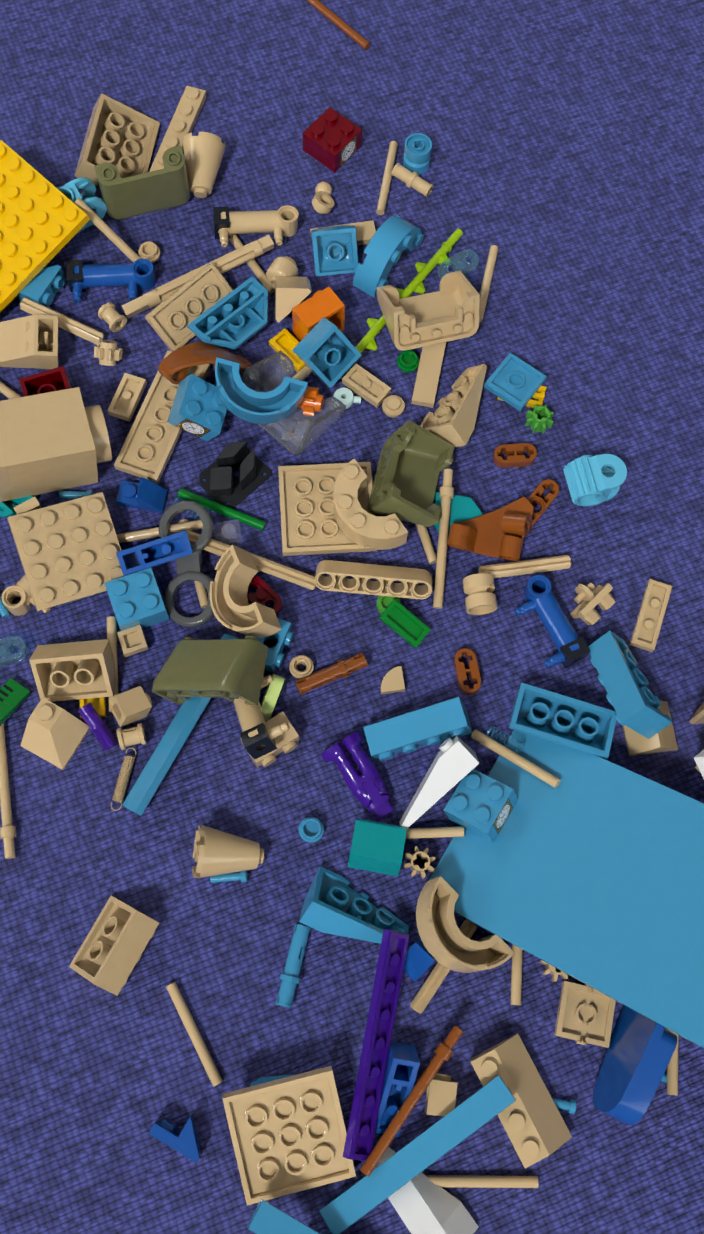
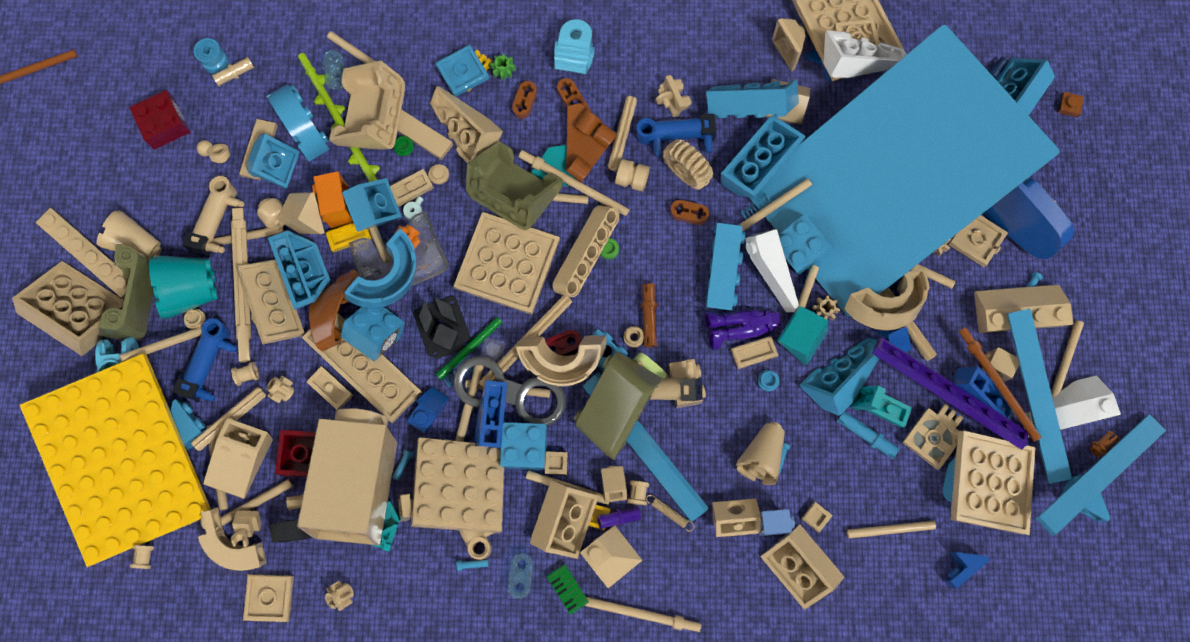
camera: 60 degrees left, 5 degrees up
tan brick [333,458,408,550] -> none
tan bar [376,141,398,215] -> none
green tile [378,599,431,648] -> none
tan tile [380,666,405,695] -> none
tan tile [629,579,672,652] -> none
none -> teal cone [149,255,218,319]
none -> tan gear [663,139,713,190]
none -> tan brick [712,498,761,537]
none -> tan tile [731,336,778,369]
none -> medium blue brick [758,509,795,536]
none -> tan tile [801,502,833,533]
none -> teal bracket [849,386,912,427]
none -> tan piece [902,404,963,470]

